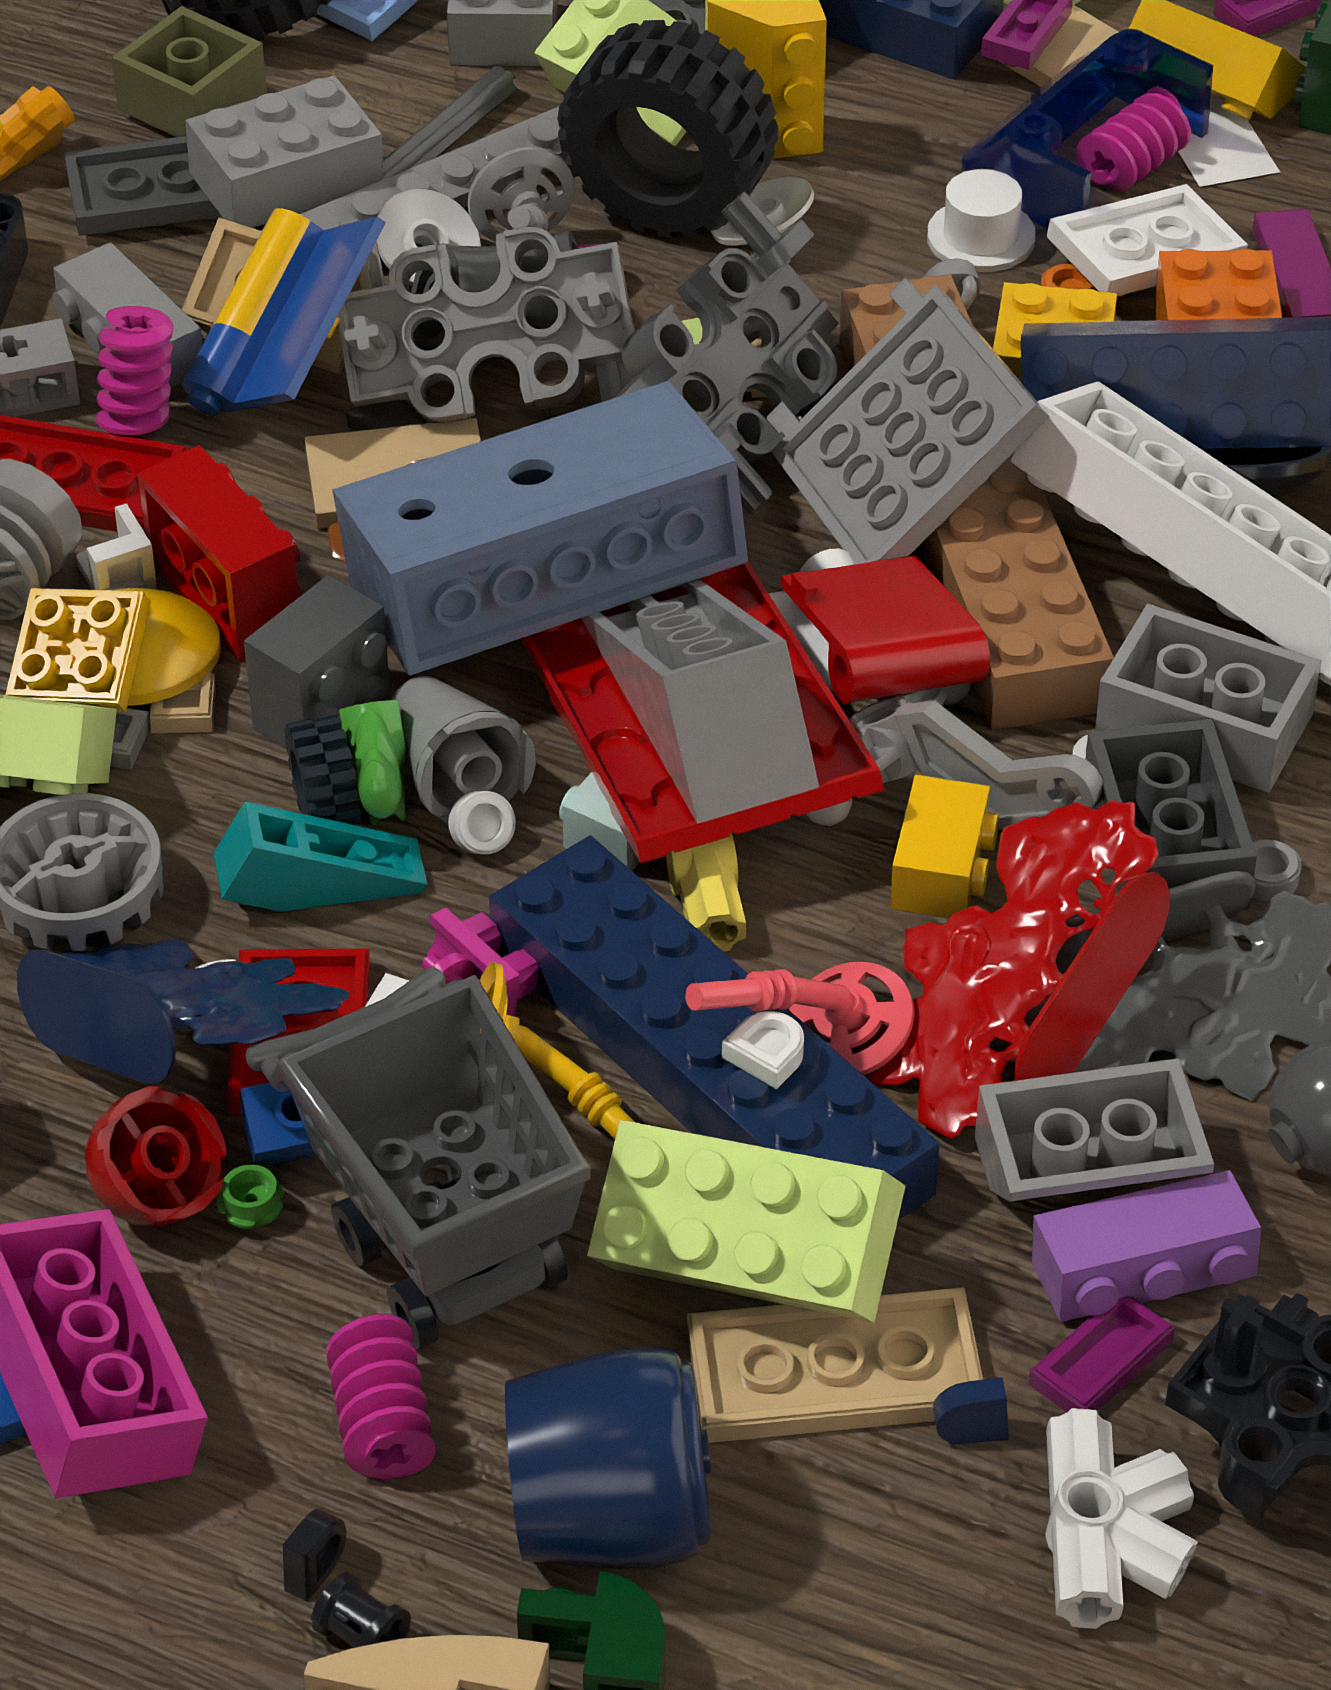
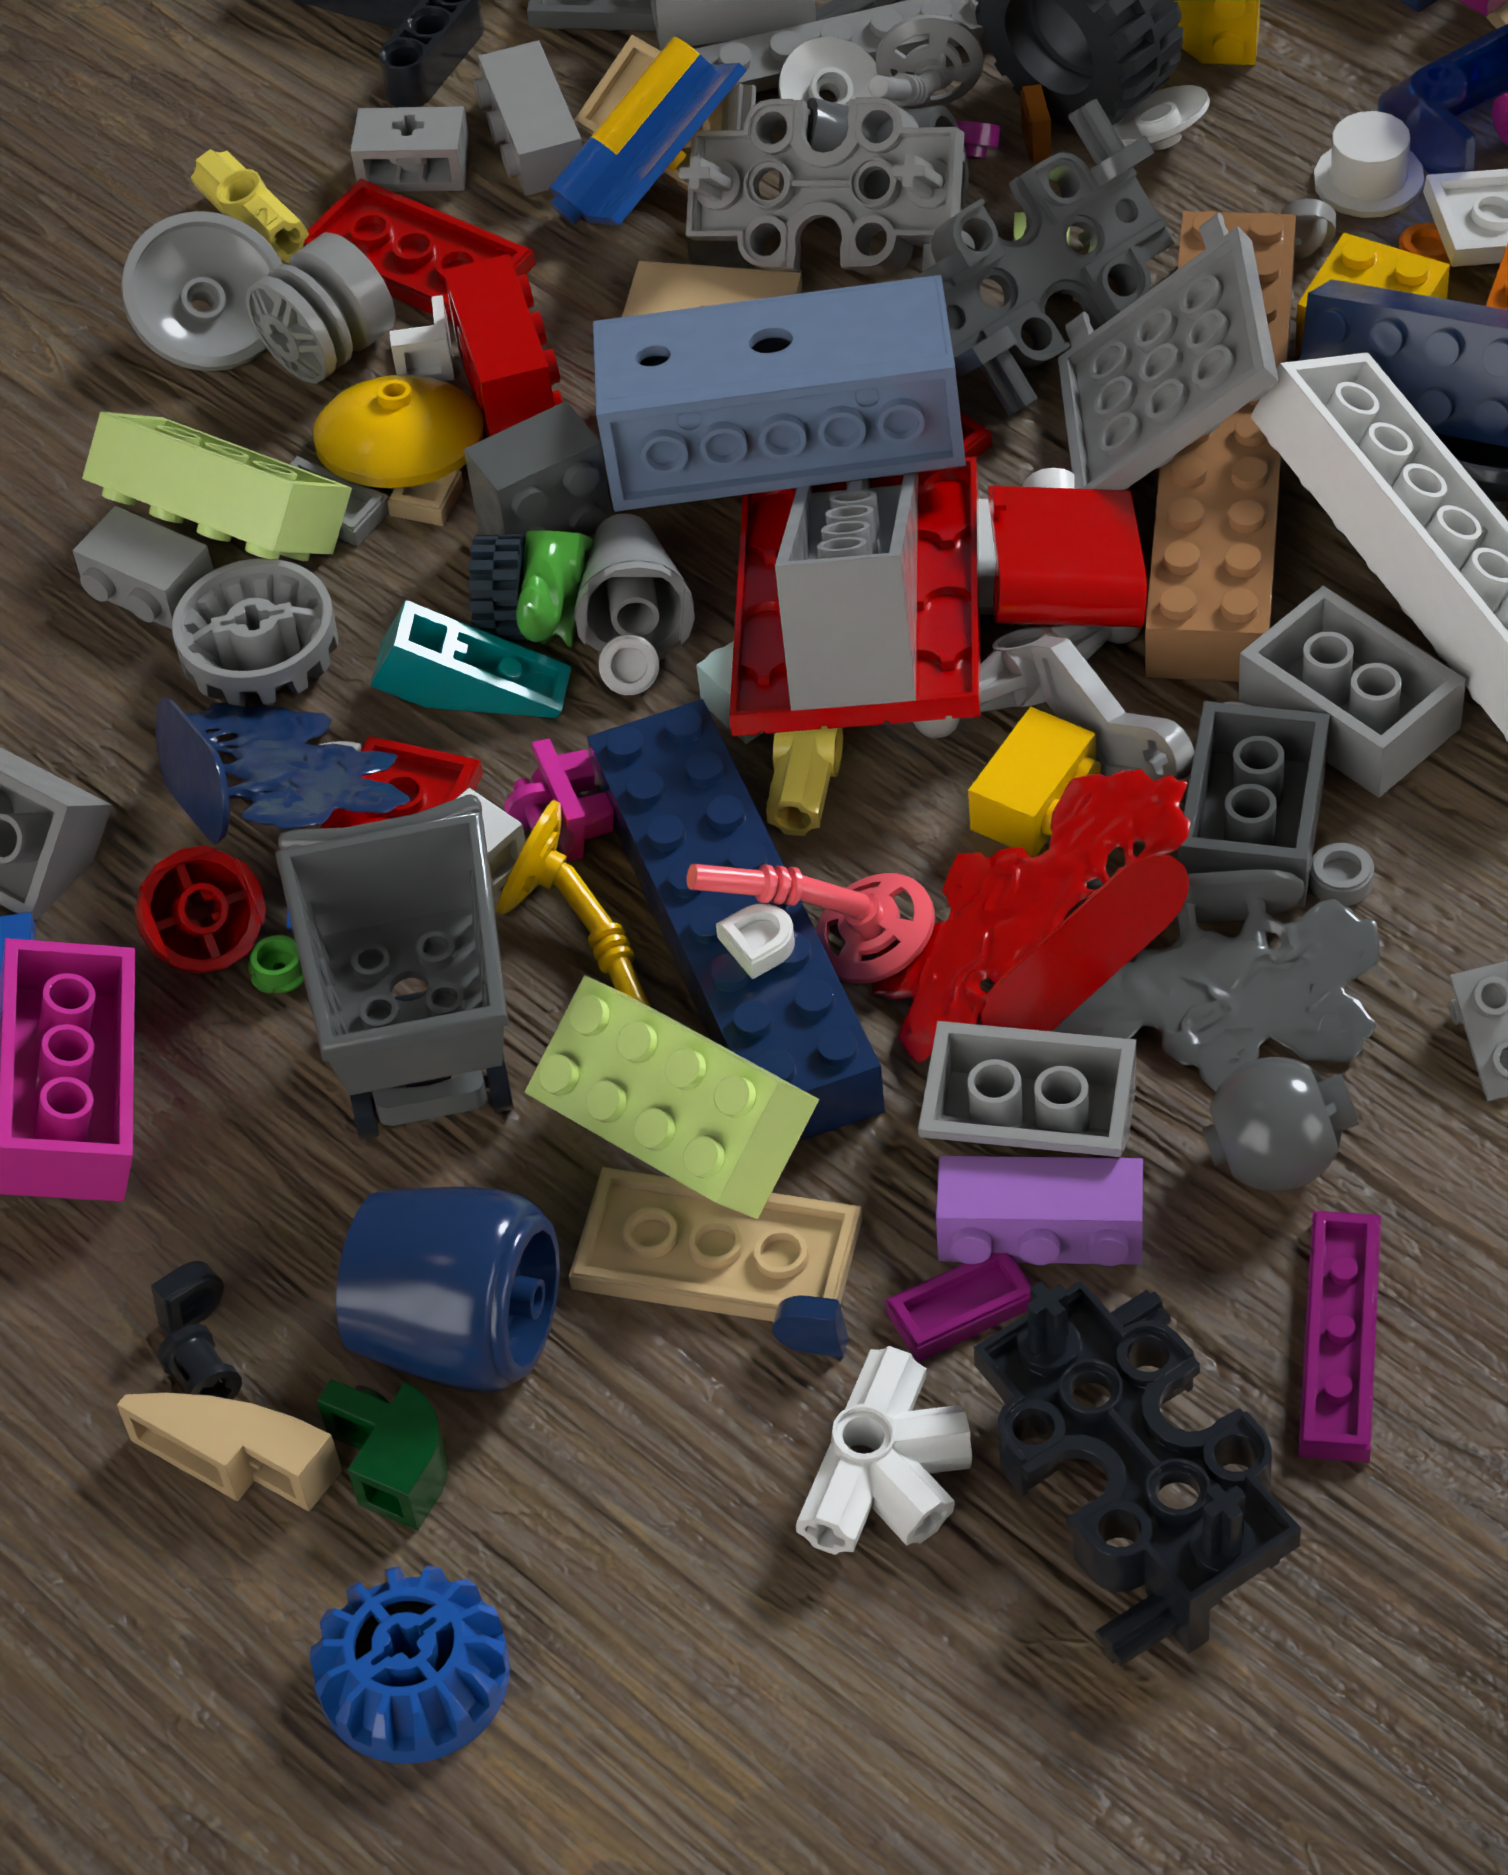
camera: 25 degrees right, 5 degrees up
yellow tile [5,588,151,712] -> none
dark pink piece [96,306,174,435] -> none
dark pink piece [326,1314,436,1479] -> none
none -> reddish brown tile [1020,84,1051,164]

